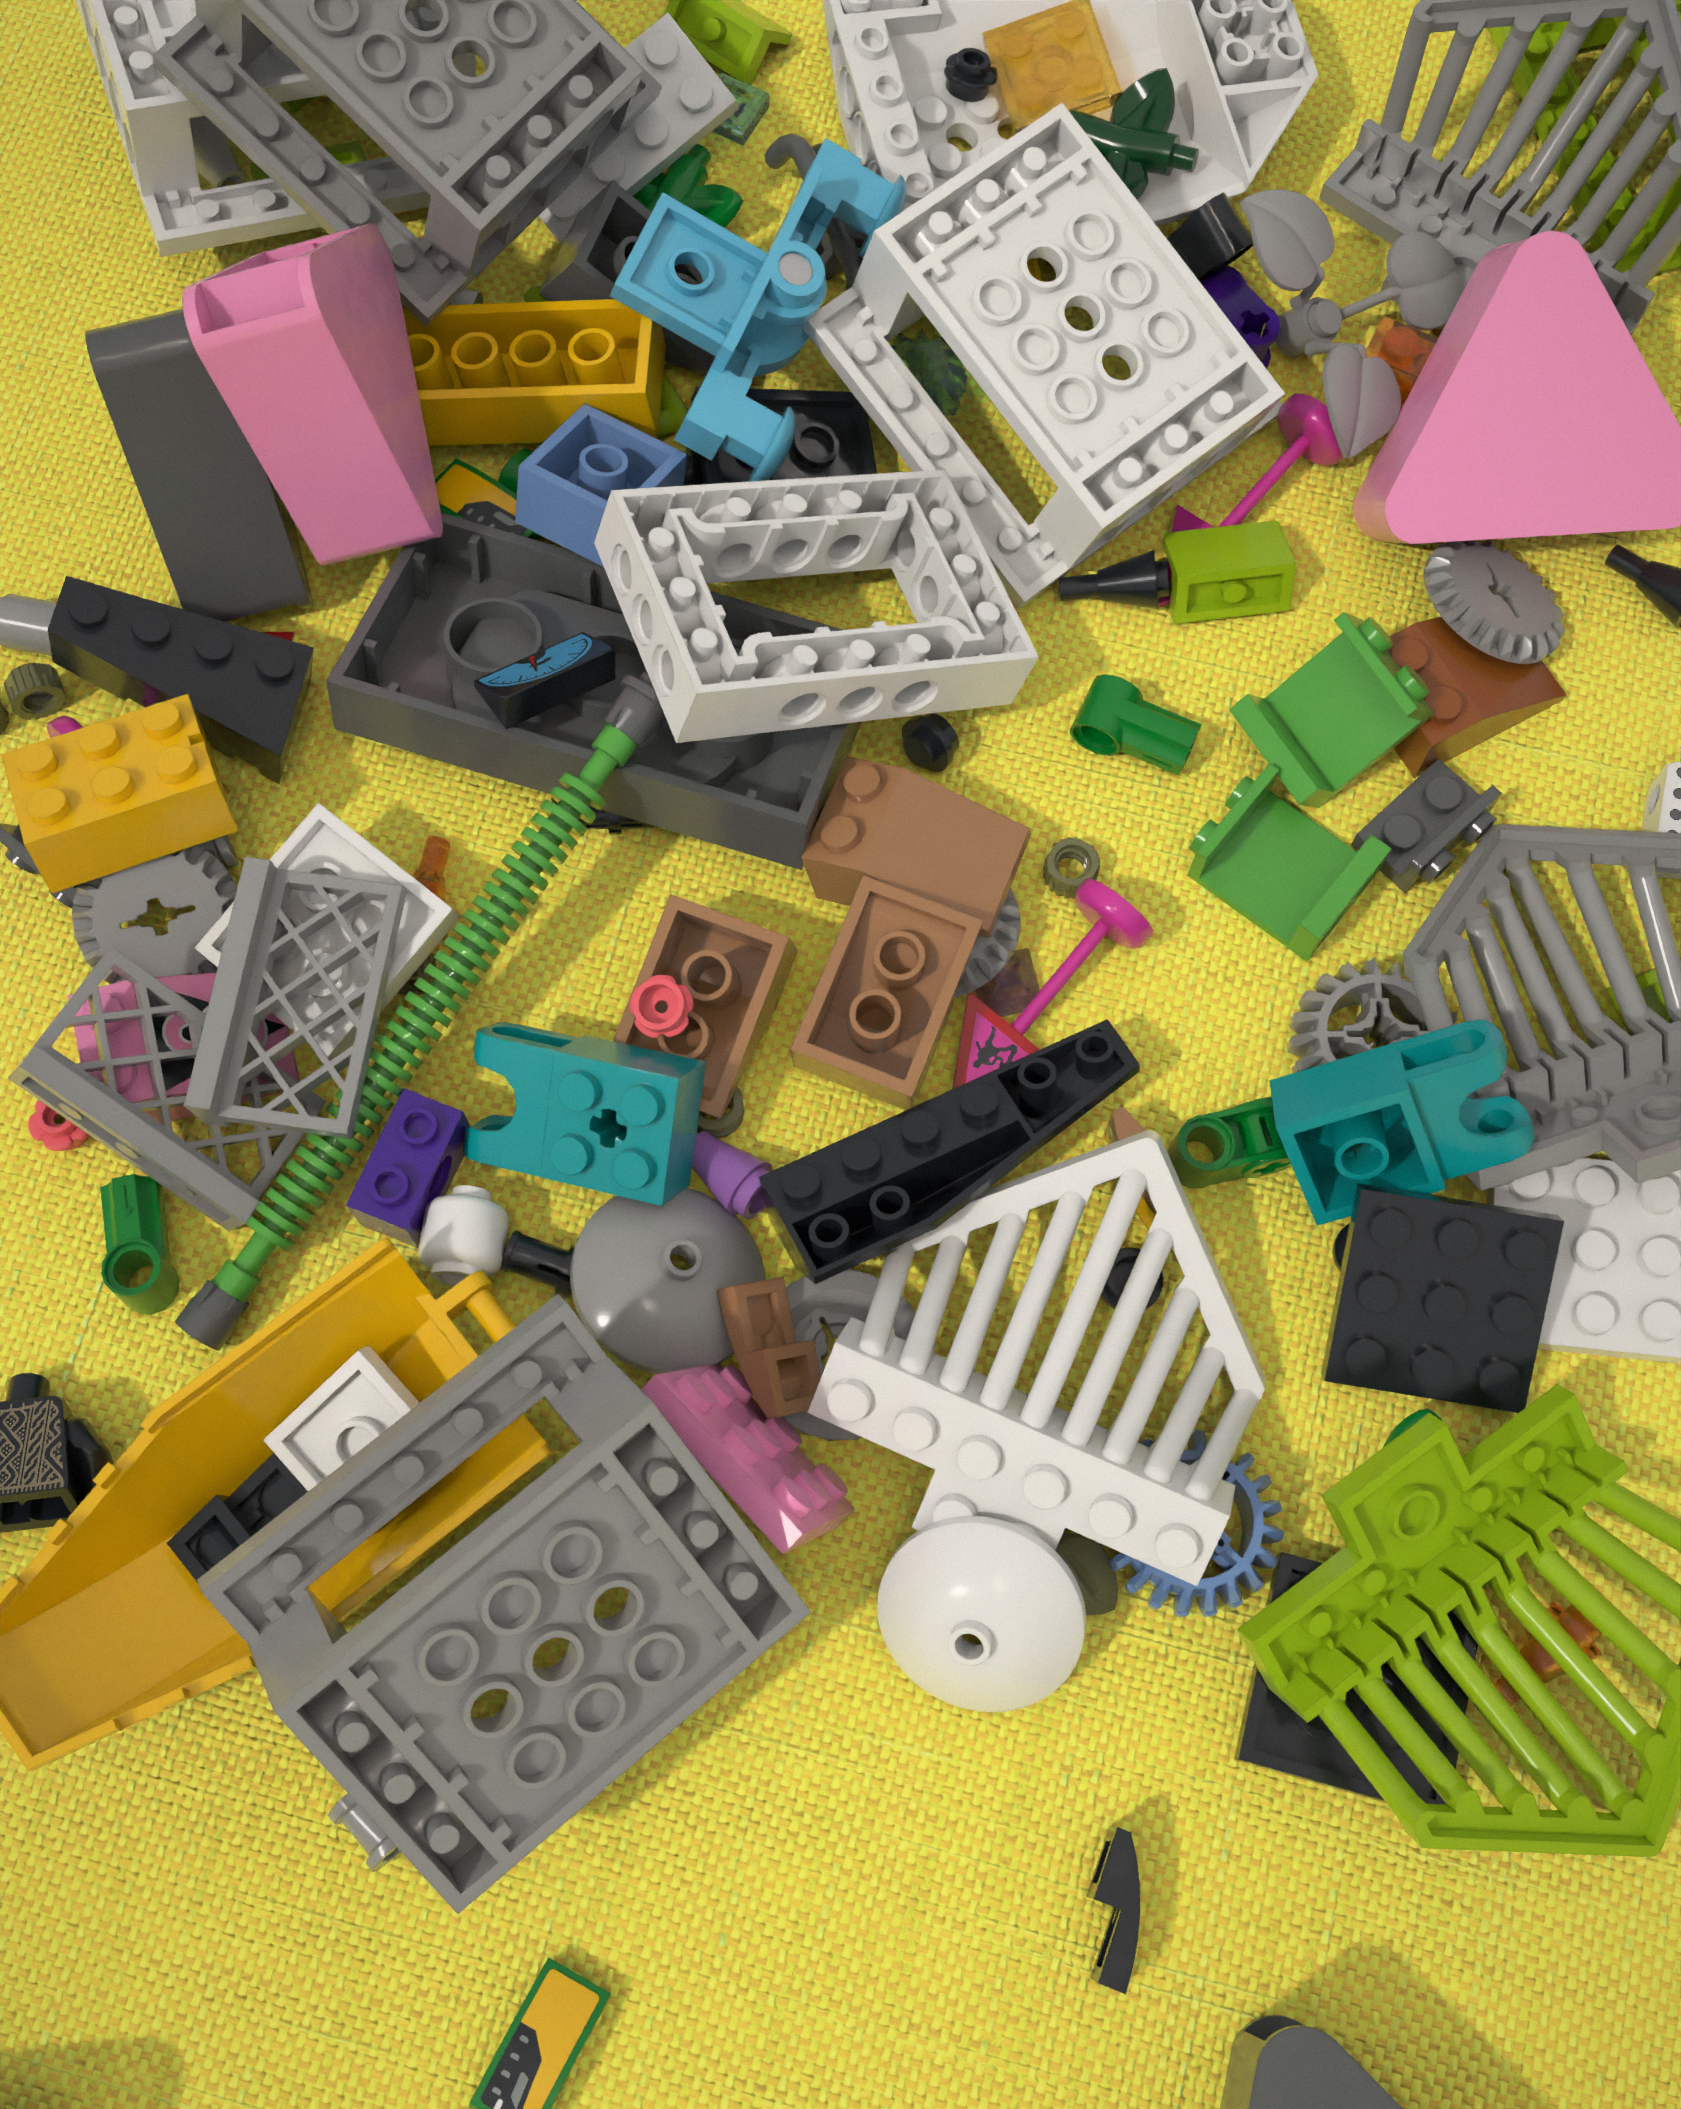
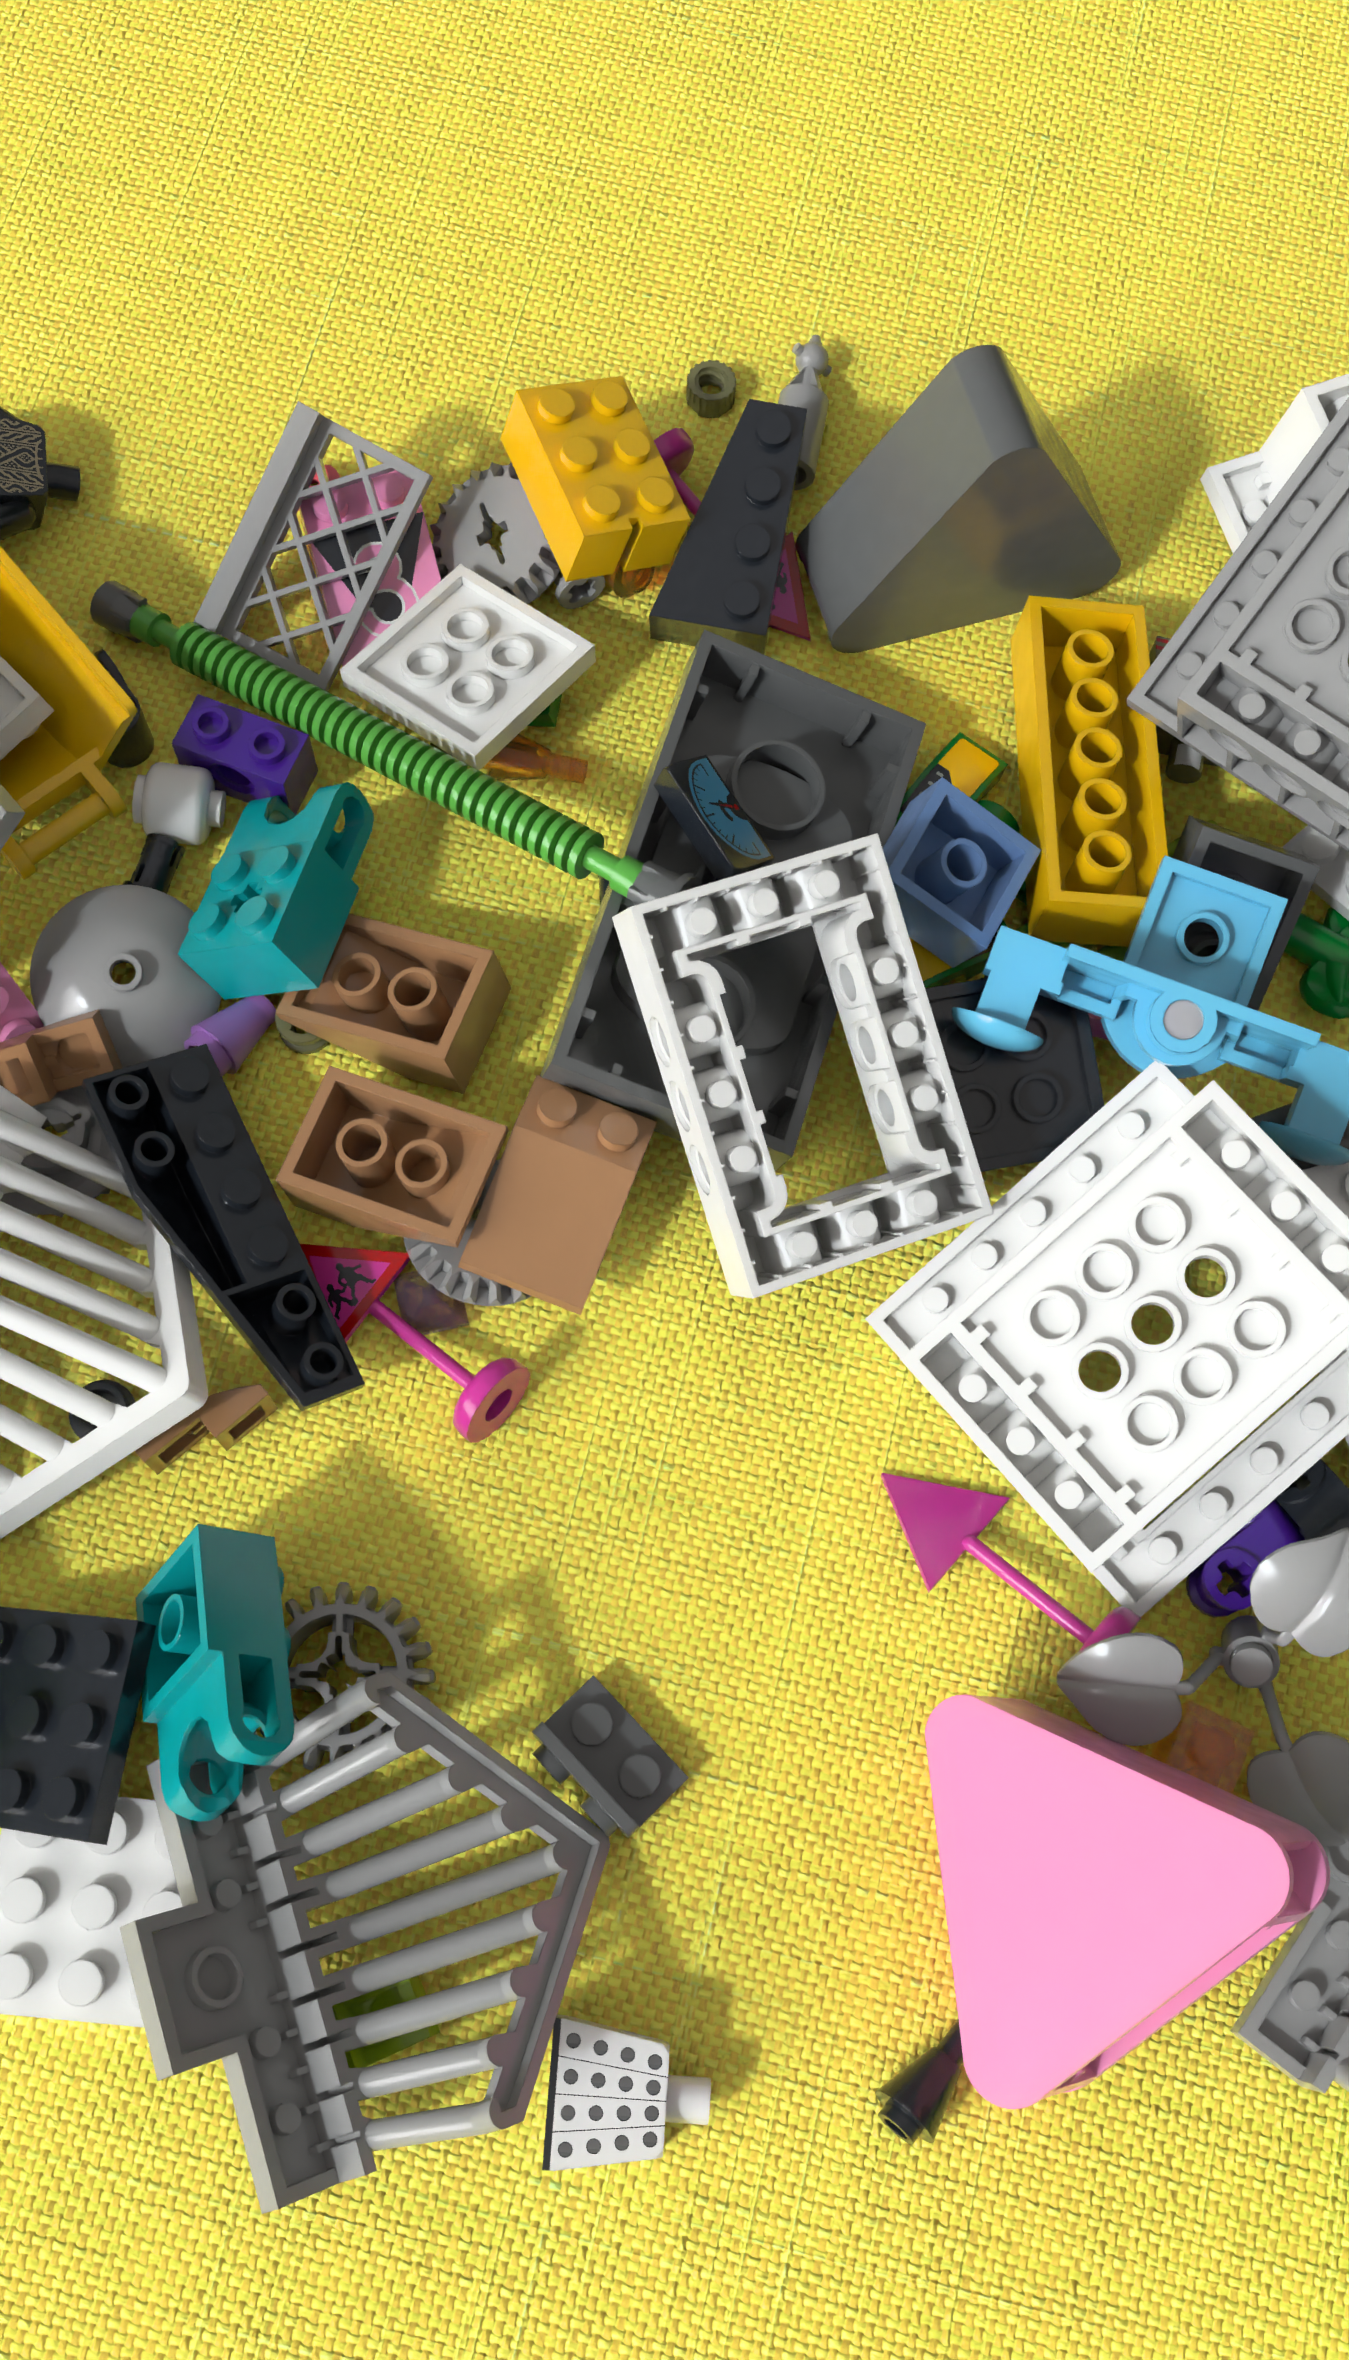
camera: 85 degrees right, 0 degrees up
olive axle [4,663,67,720] -> none
green piece [100,1174,180,1314] -> none
bright pink brick [182,223,443,566] -> none
light grey fence [184,857,407,1139] -> none
coral plate [630,975,694,1038] -> none
black plate [902,713,959,772] -> none
olive axle [1043,837,1100,899] -> none
black cone [1059,550,1170,610] -> none
green piece [1070,674,1202,776] -> none
lime panel [1163,521,1296,624] -> none
green piece [1167,1097,1292,1189] -> none
bright green panel [1187,763,1392,962] -> none
bright green panel [1229,612,1435,808] -> none
dark orange slope [1387,617,1567,778] -> none
light grey gear [1424,540,1565,664] -> none

